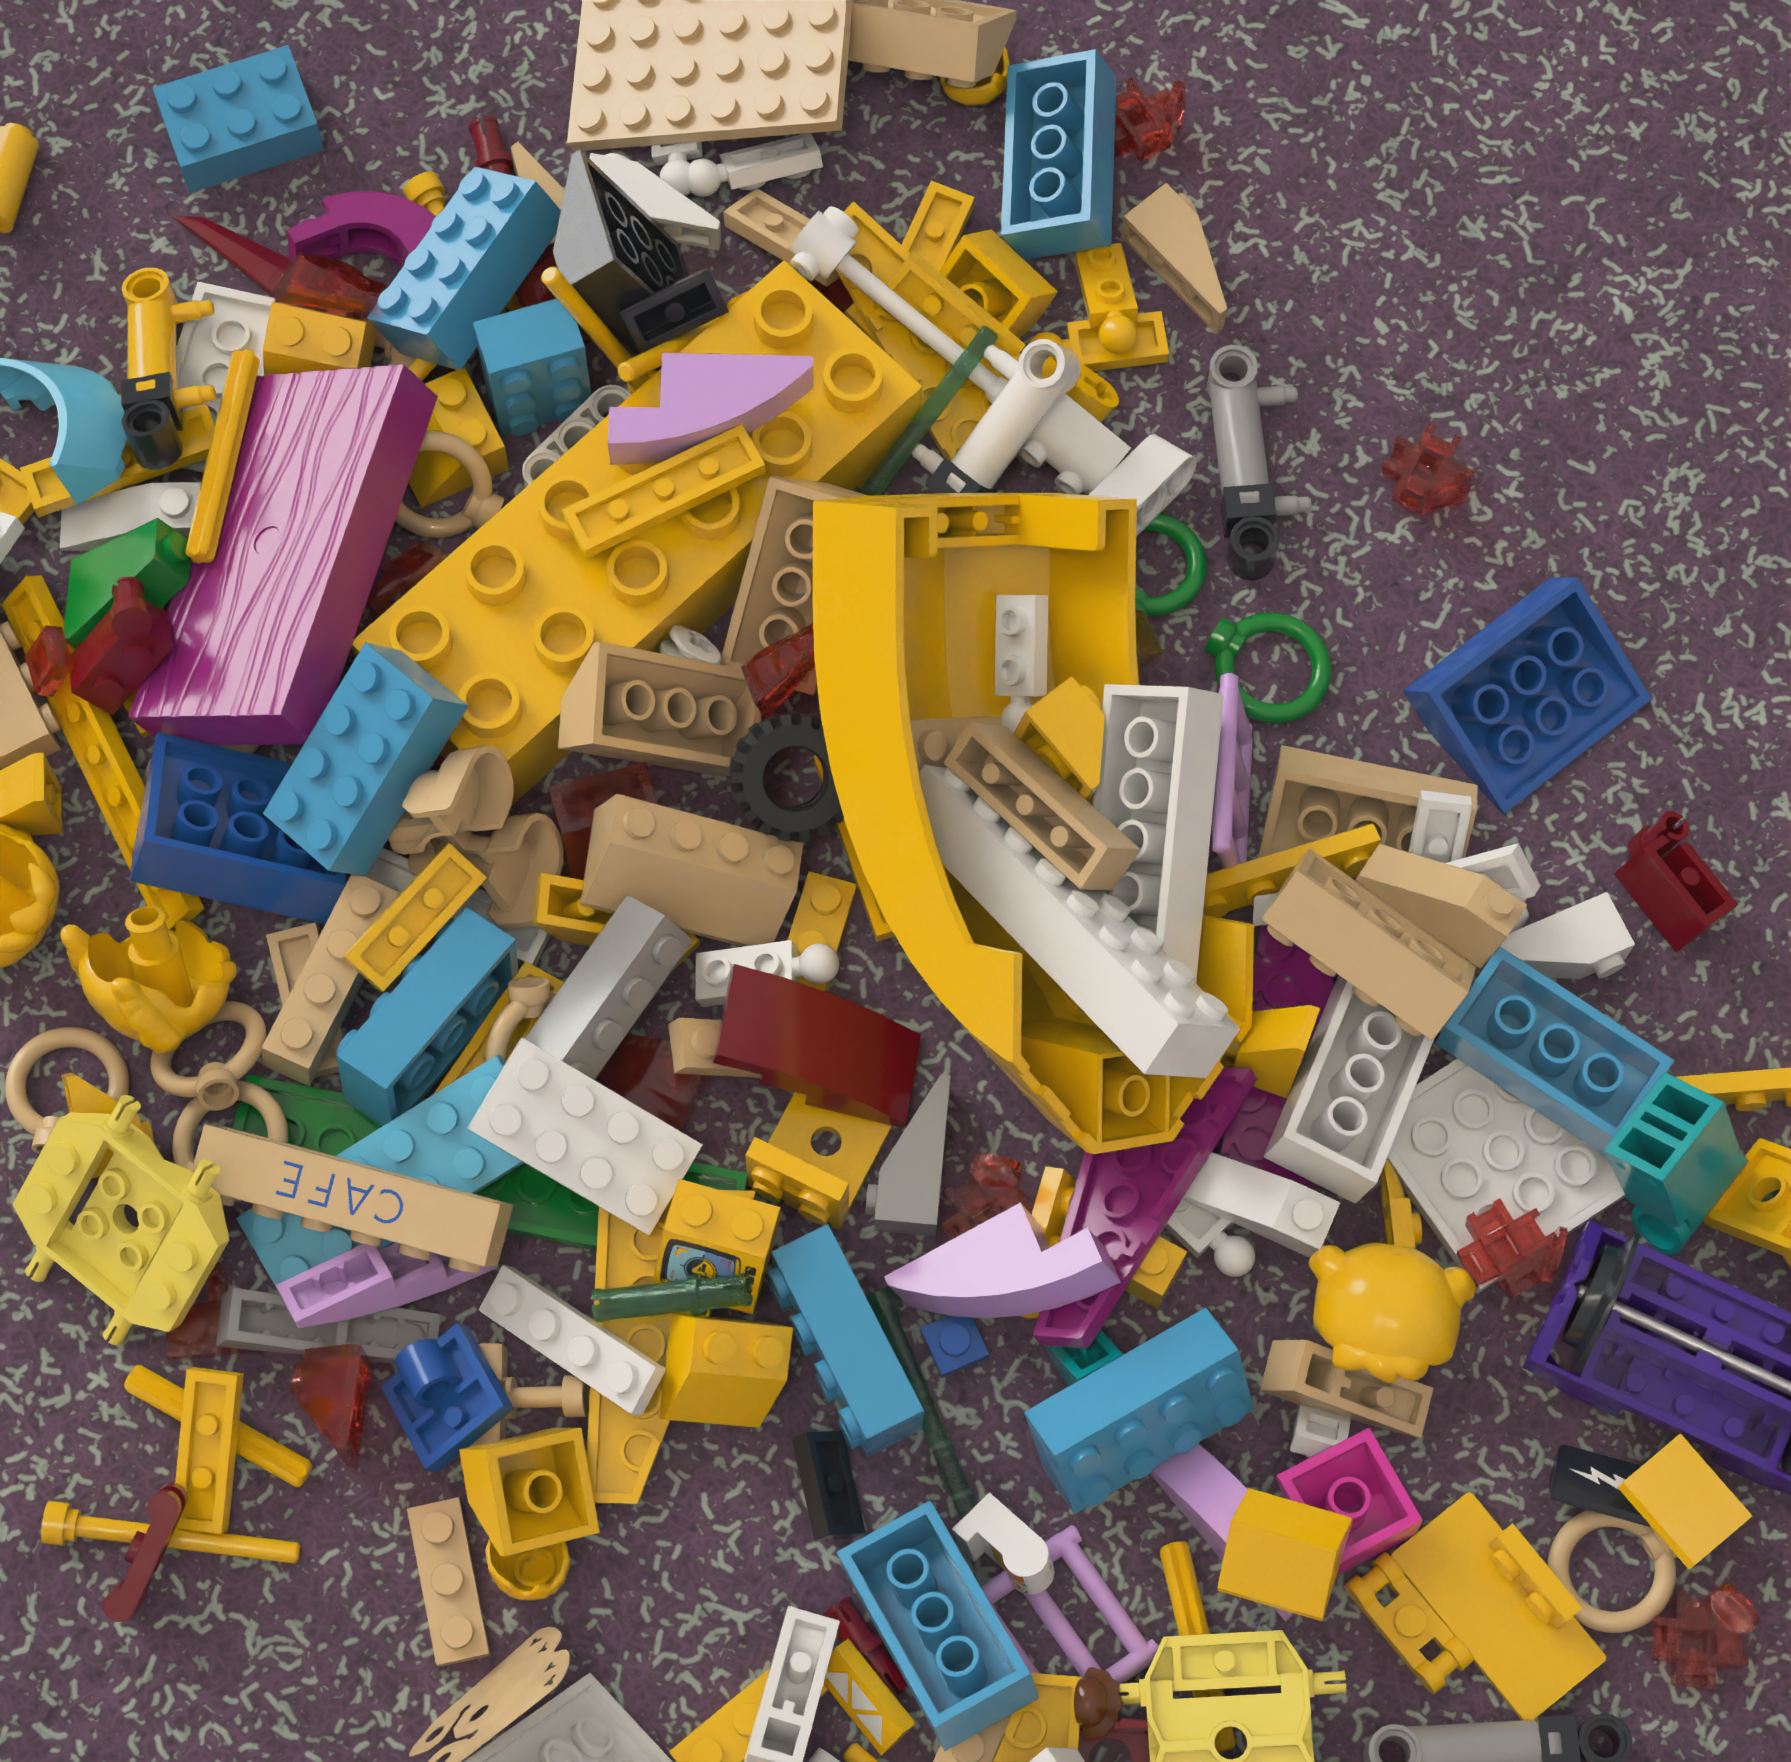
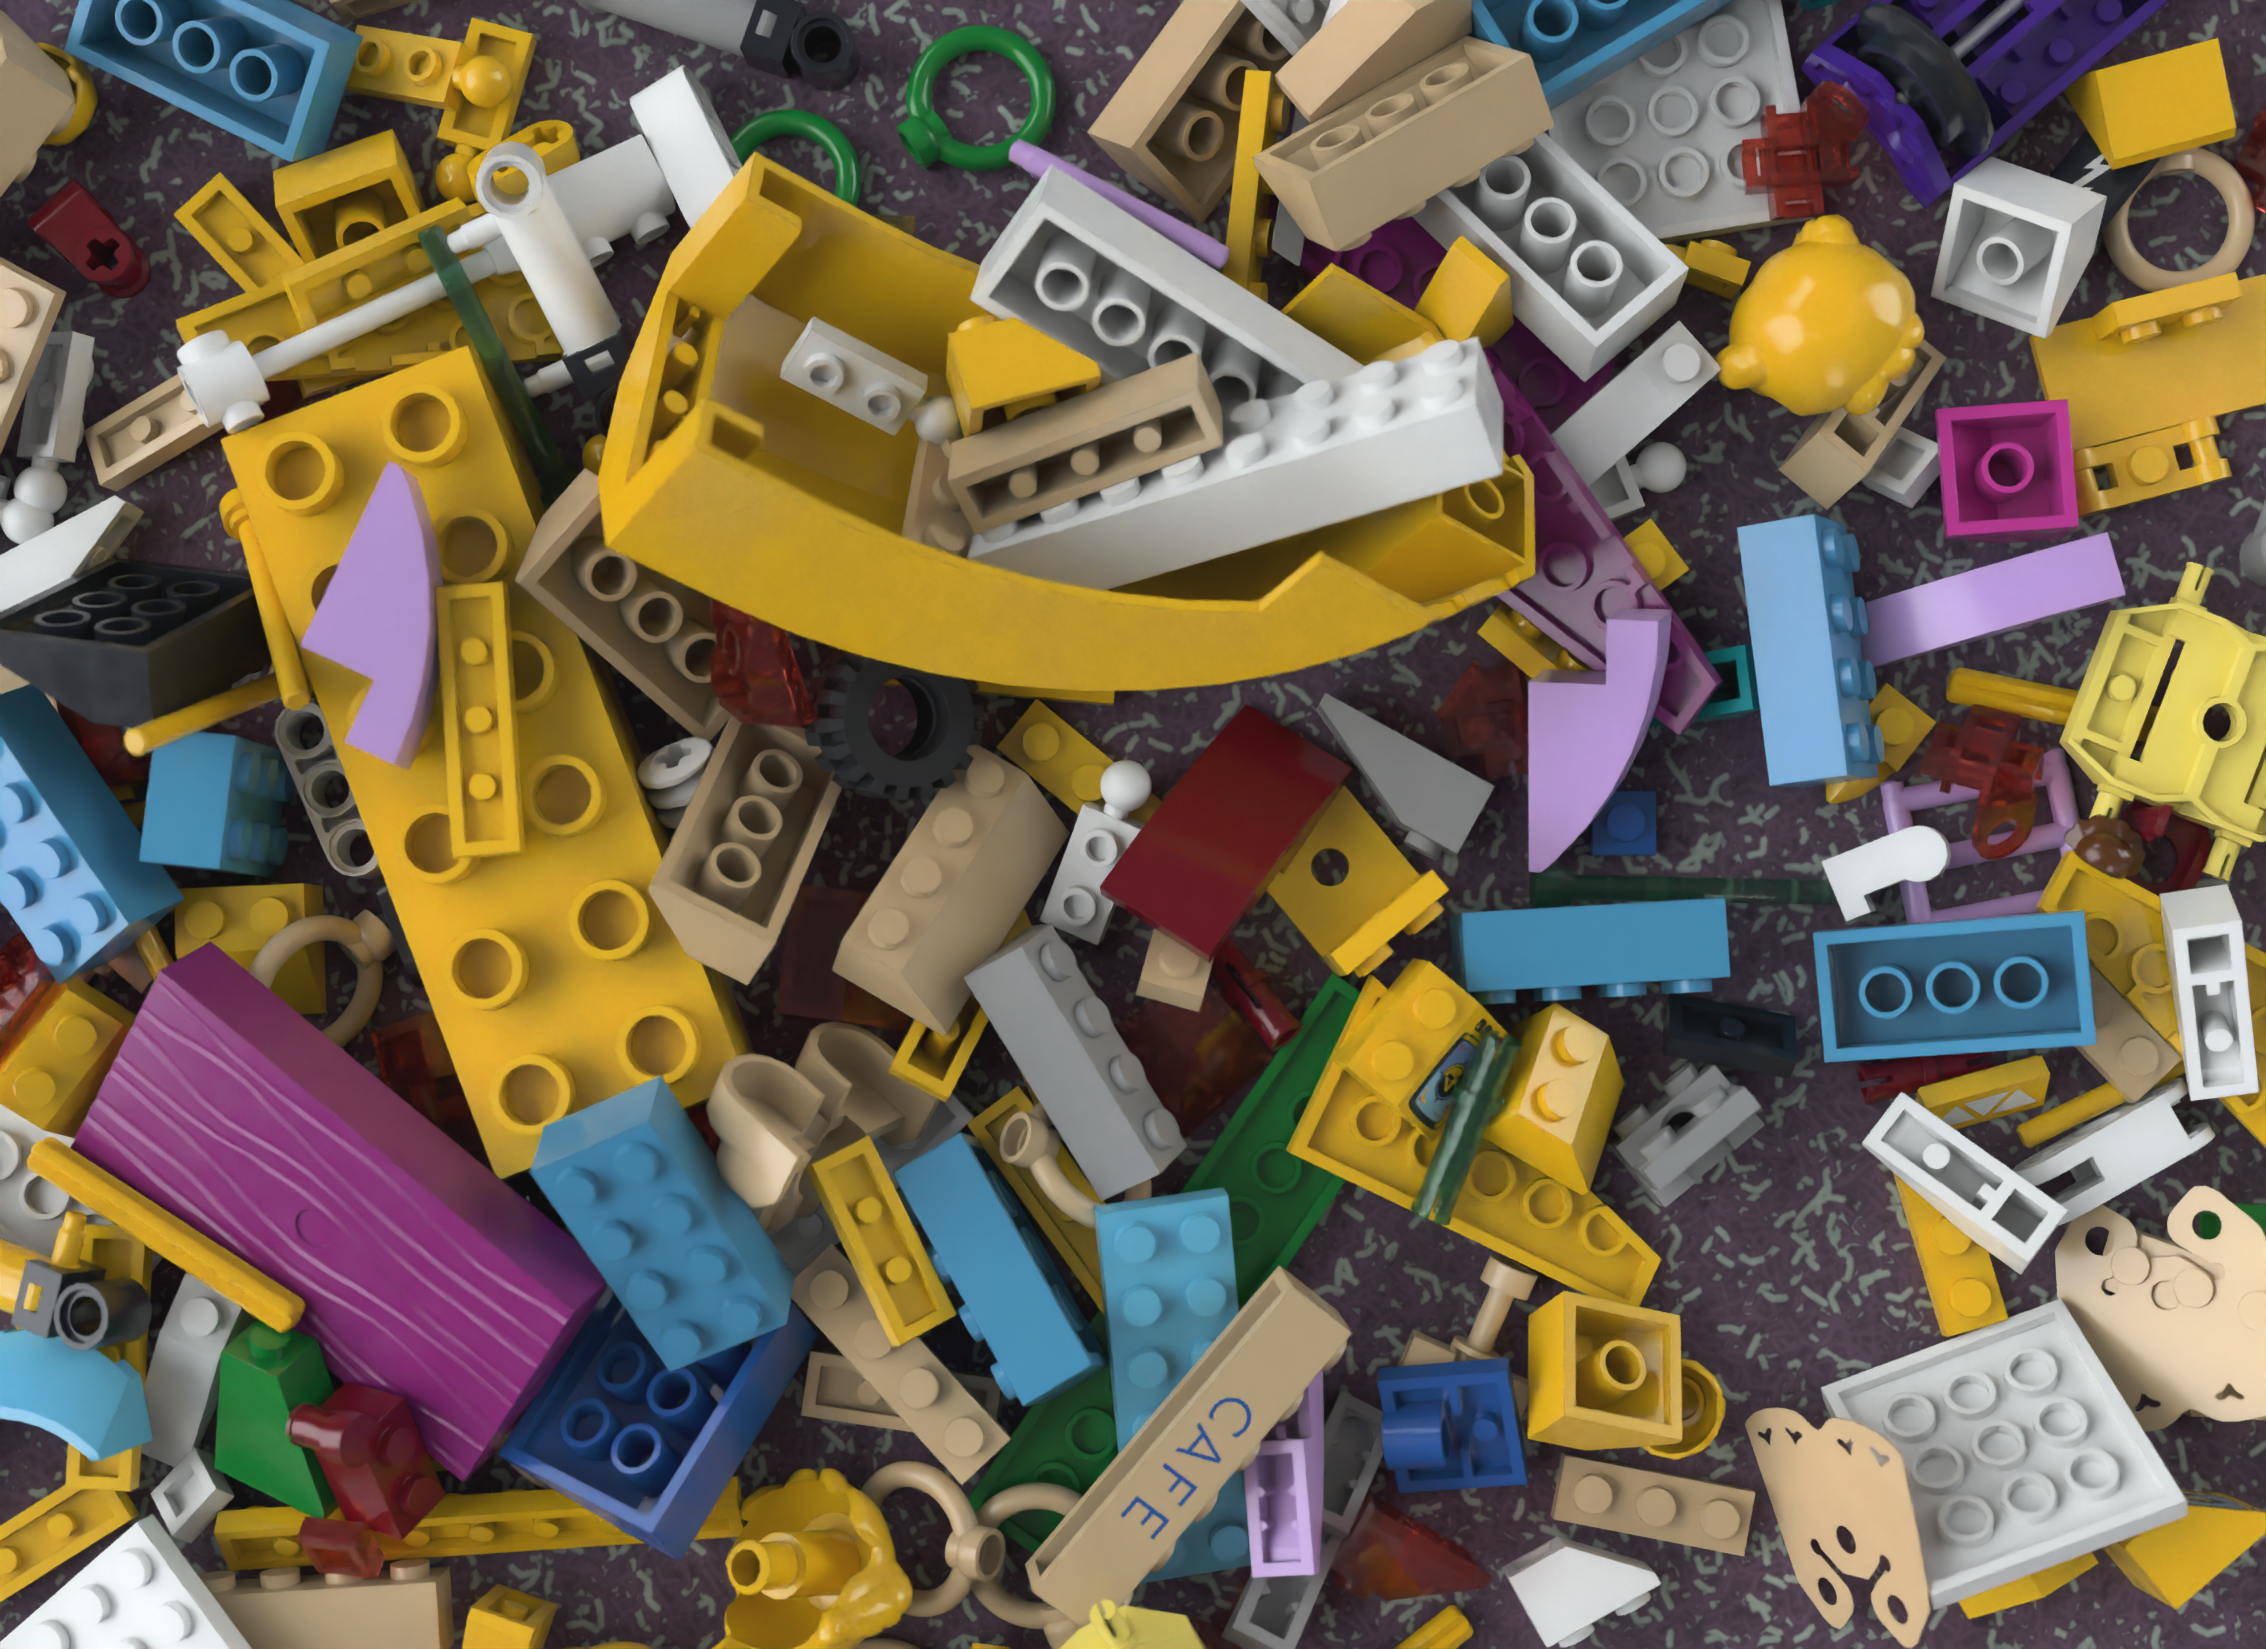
camera: 65 degrees left, 15 degrees up
white plate [467,1038,702,1236] -> none
white plate [479,1265,666,1416] -> none
black slope [619,267,729,354] -> none
yellow slope [1217,1488,1353,1622] -> none
none -> dark red piece [27,177,152,299]
none -> white plate [151,1447,235,1543]
none -> dark red pin [1210,935,1303,1051]
none -> white slope [1502,1536,1661,1648]
none -> light grey brick [1606,1062,1765,1208]
none -> yellow plate [1826,683,1937,804]
none -> clear red piece [1918,704,2044,860]
none -> white slope [1931,156,2107,339]

